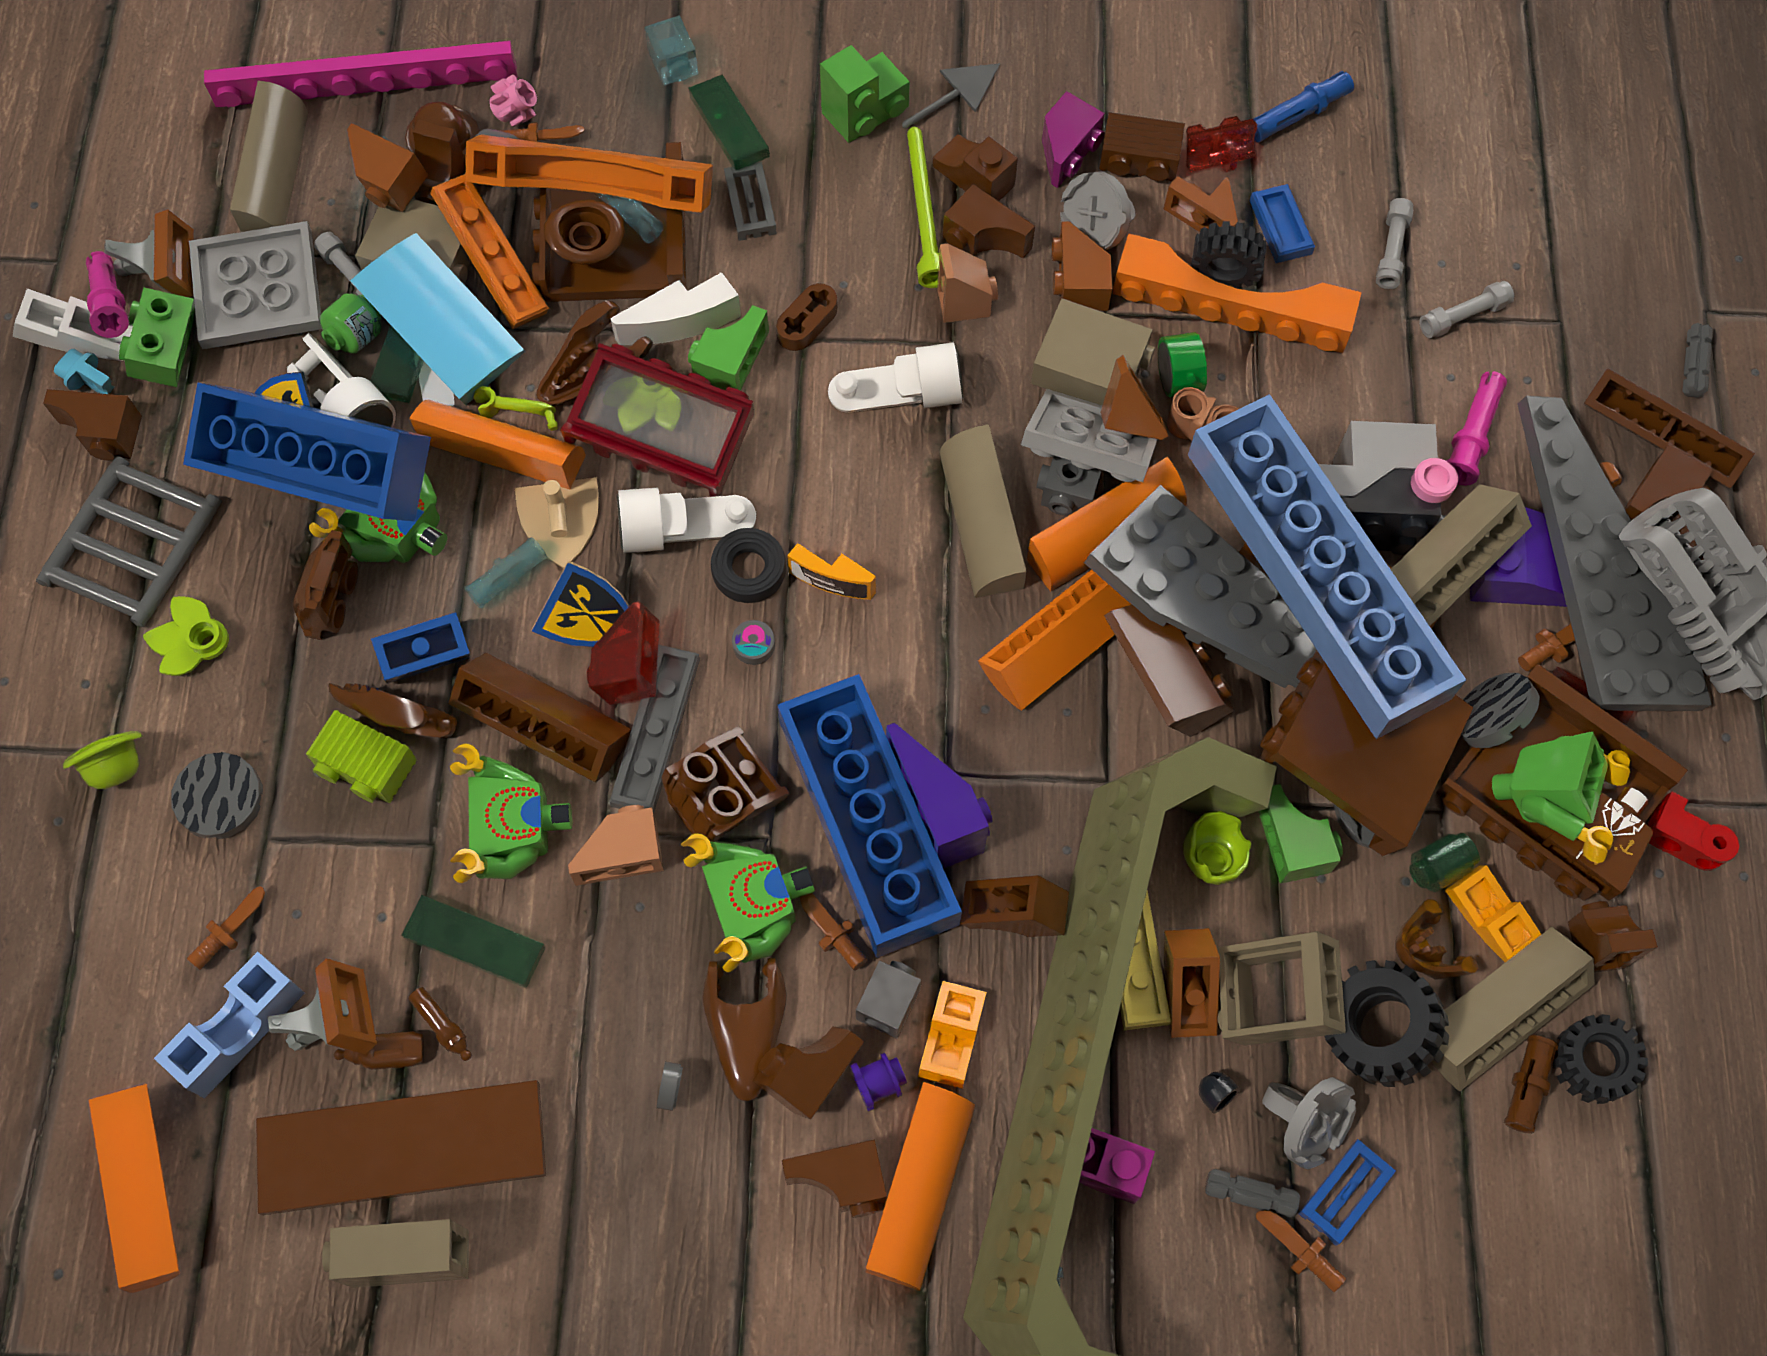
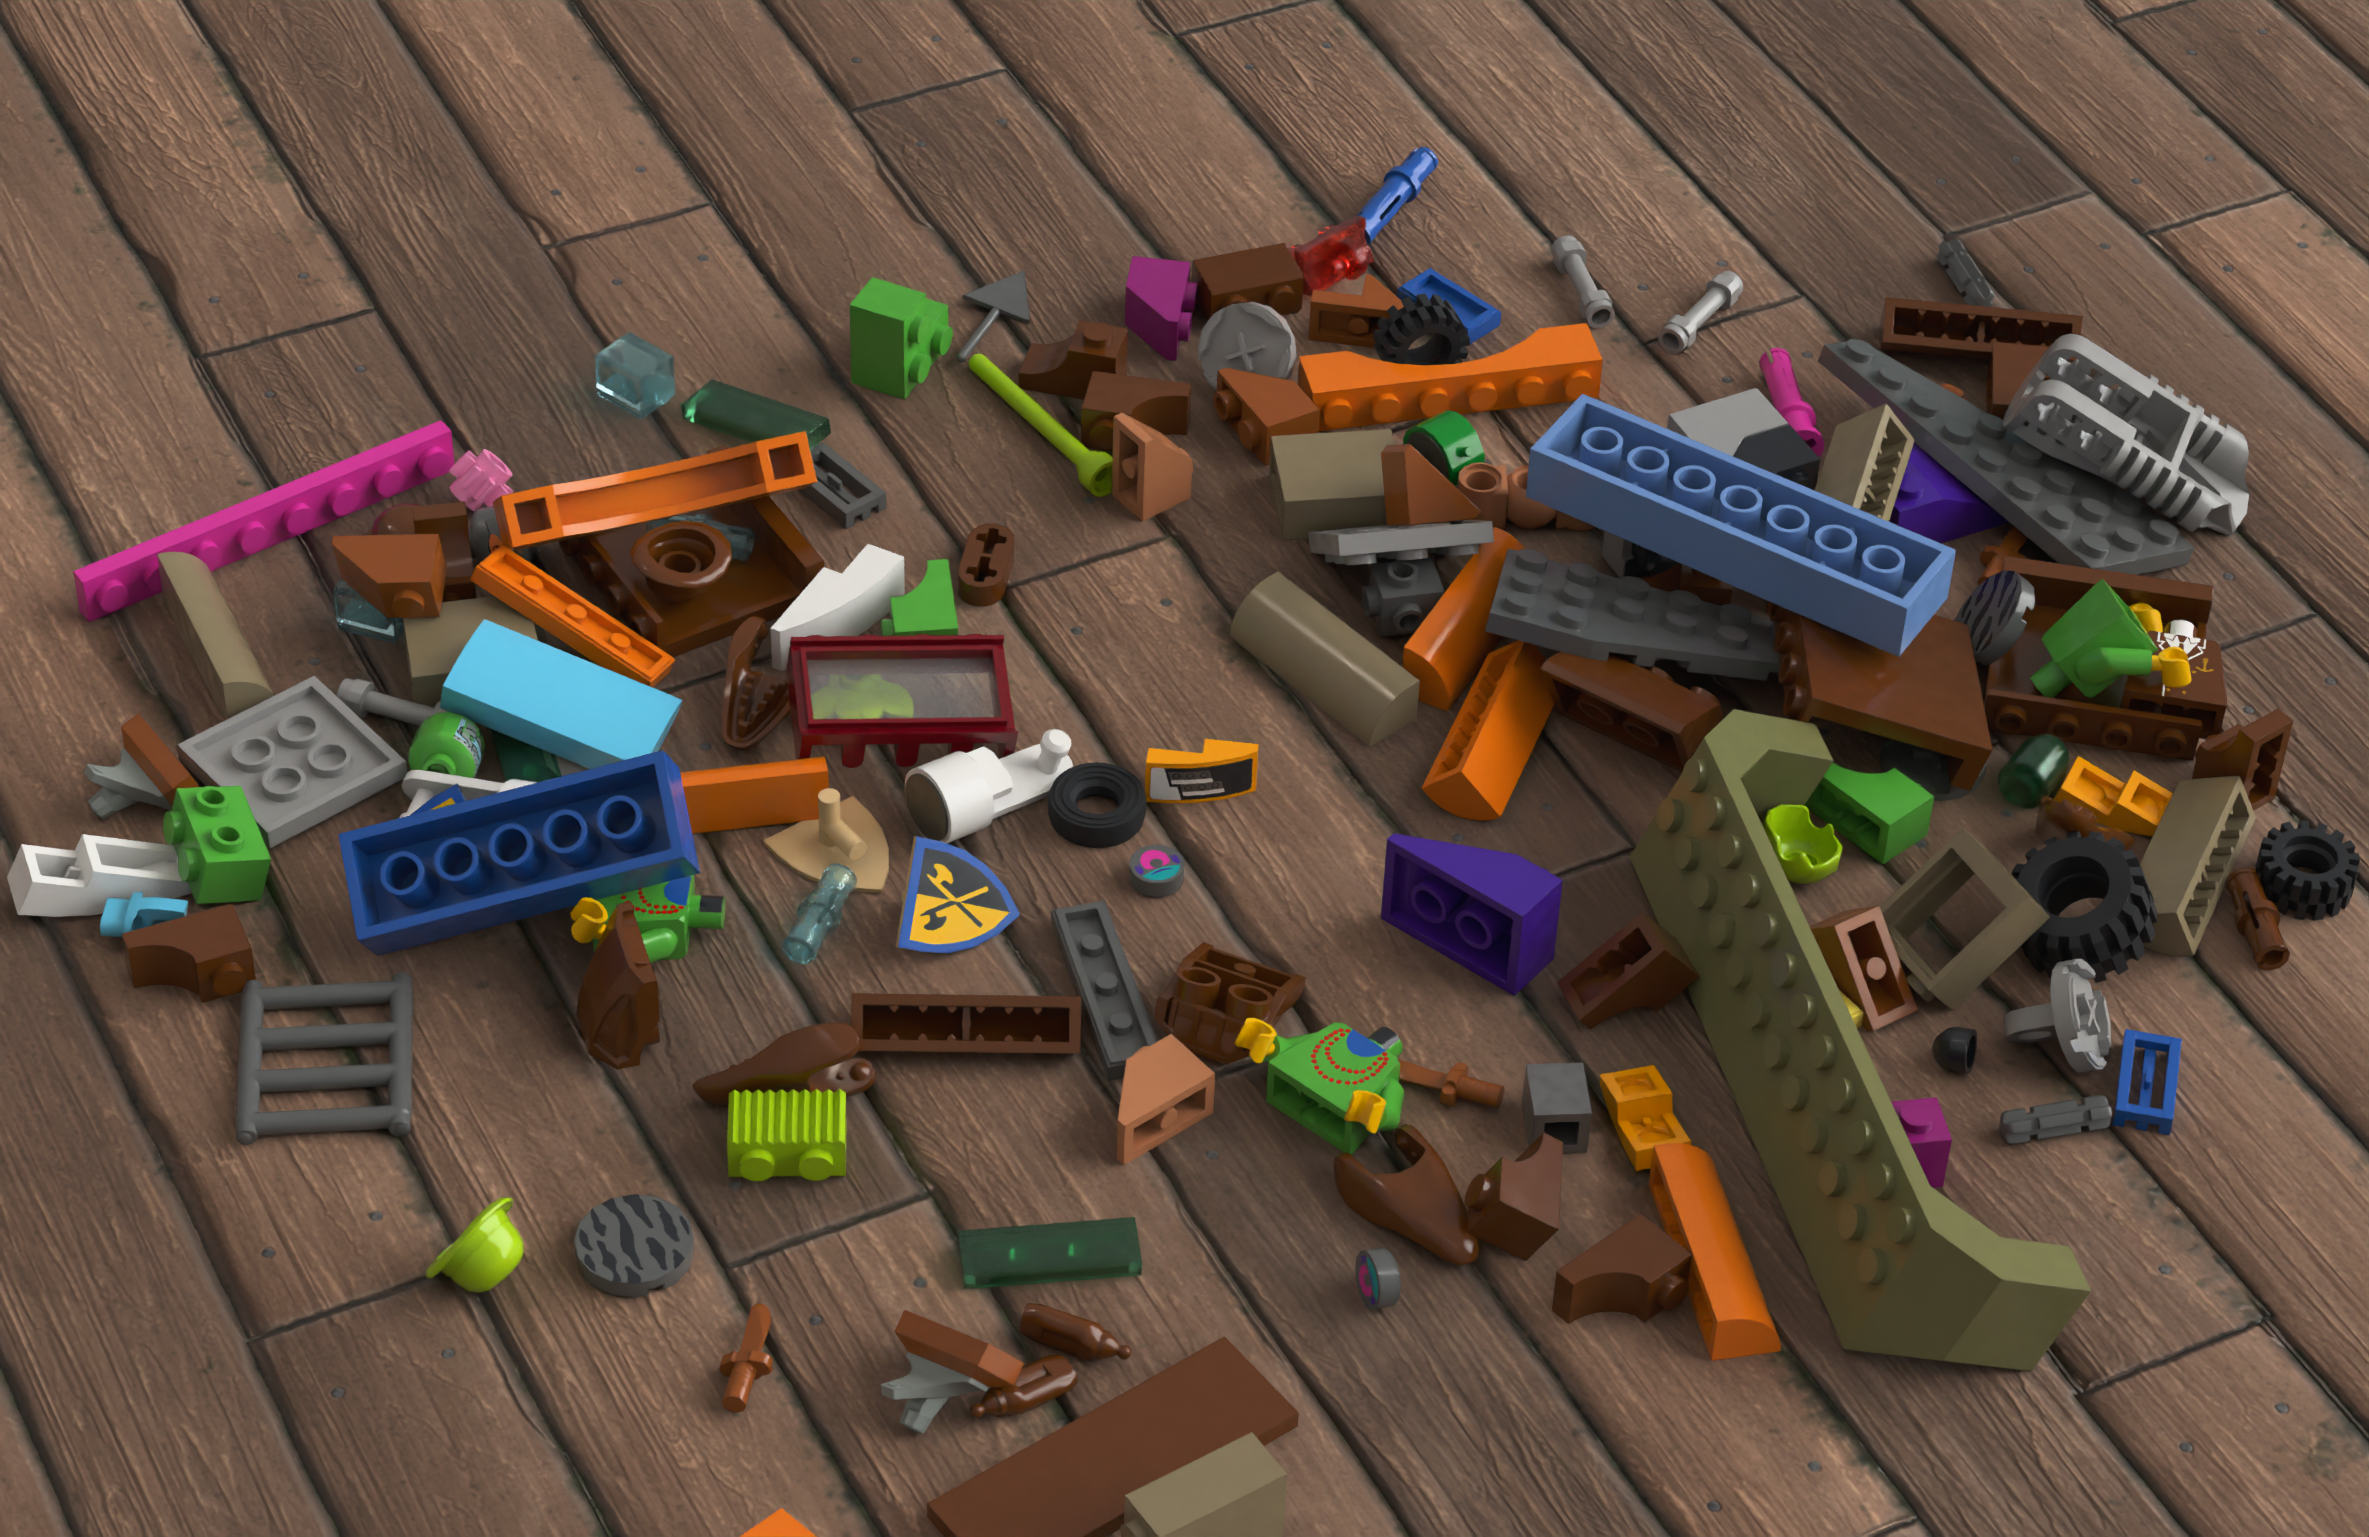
camera: 30 degrees left, 25 degrees down
dark pink pin [86,251,129,338] -> none
lime plate [143,596,229,676] -> none
light blue arch [154,951,305,1099] -> none
blue brick [371,612,470,684] -> none
bright green torso [450,744,573,883] -> none
lime piece [474,386,558,431] -> none
clear red slope [587,601,660,705] -> none
blue brick [777,674,962,958] -> none
white piece [828,342,964,413] -> none
dark purple brick [850,1053,907,1112] -> none
dark orange piece [1256,1210,1346,1292] -> none
bright pink tile [1411,458,1458,503] -> none
red leg [1647,791,1739,871] -> none

